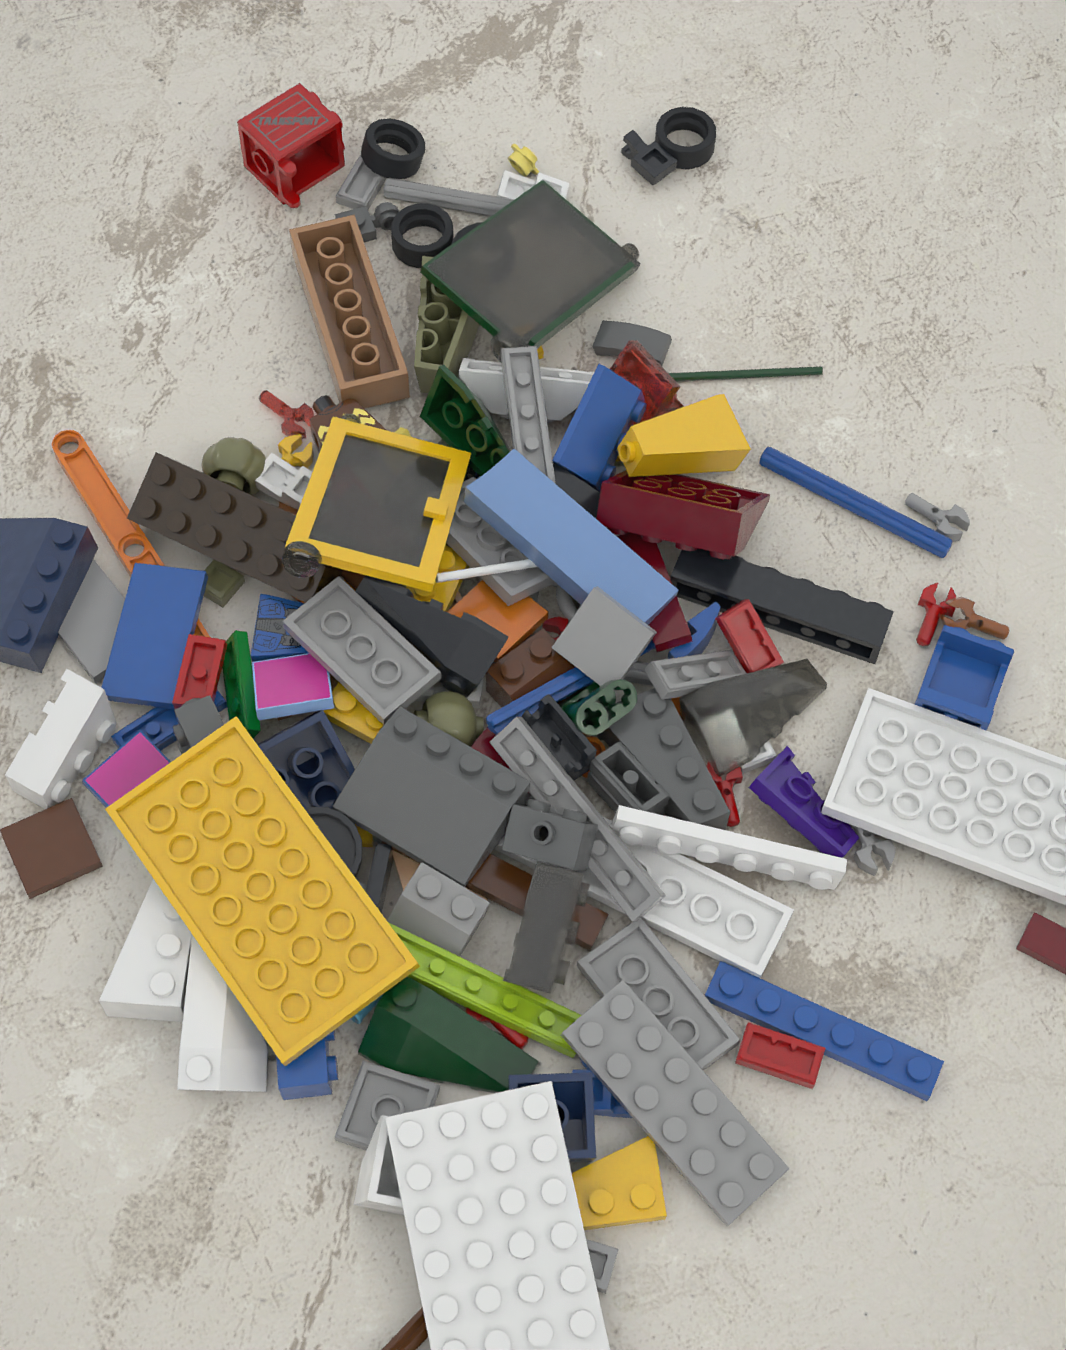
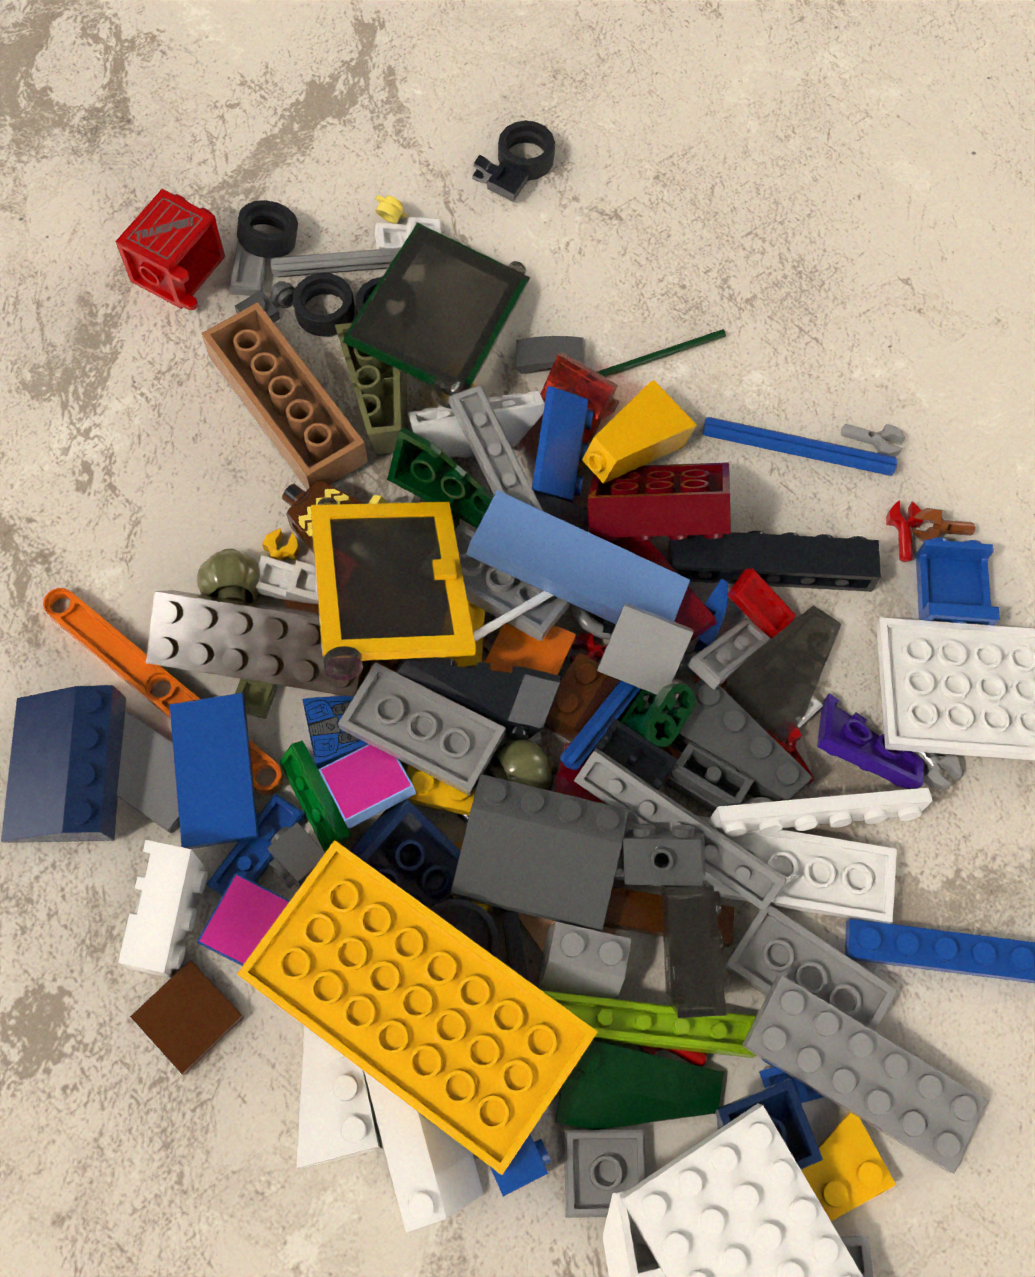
camera: 20 degrees left, 5 degrees up
red plate [172,634,227,709] -> none
clear red bar [259,390,314,439] -> none
red plate [735,1022,825,1089] -> none

